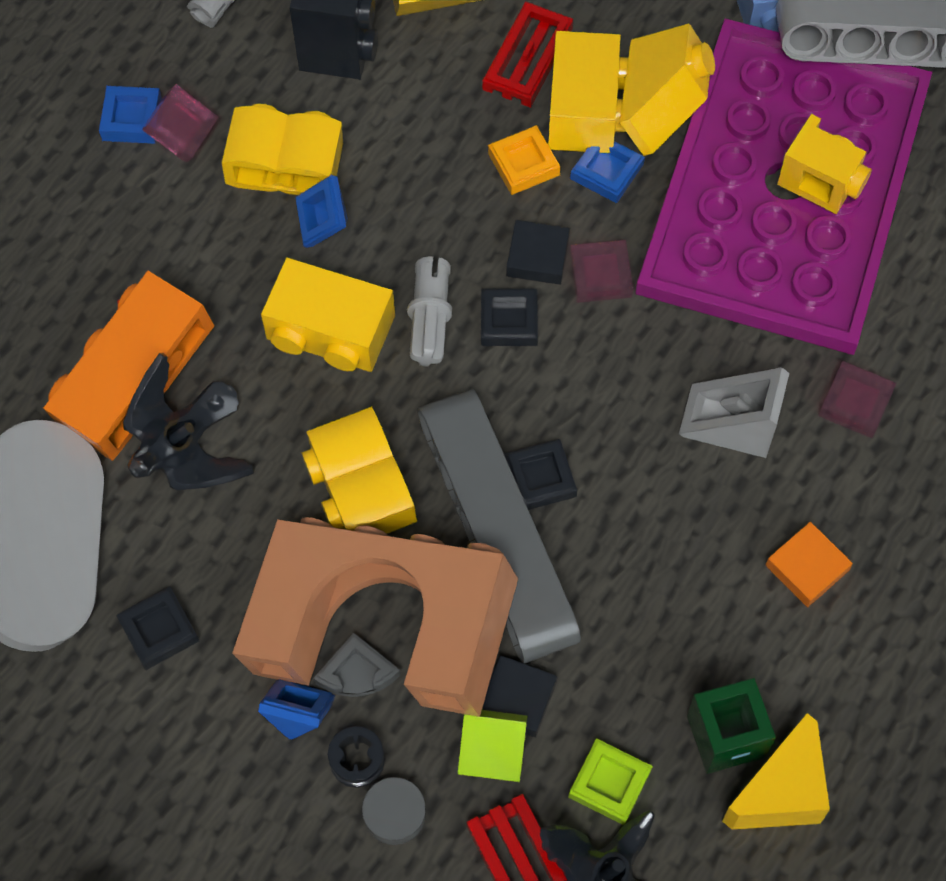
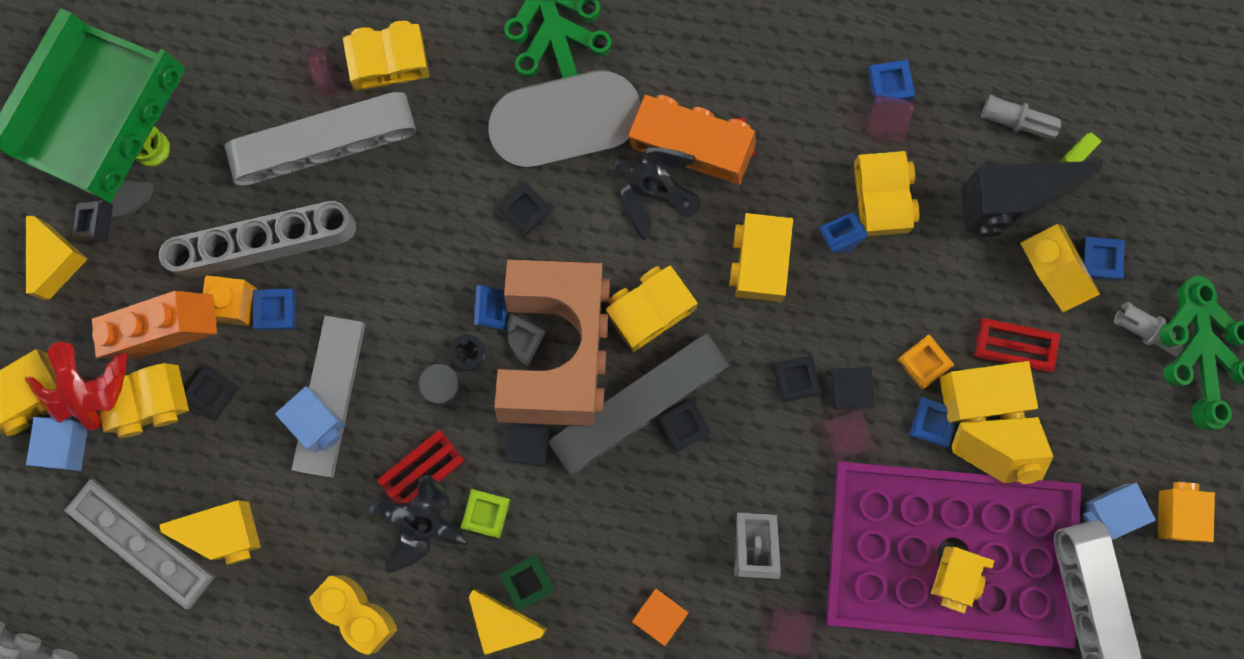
camera: 80 degrees right, 15 degrees up
light grey axle [407,256,452,367] -> none
lime tile [458,710,528,782] -> none

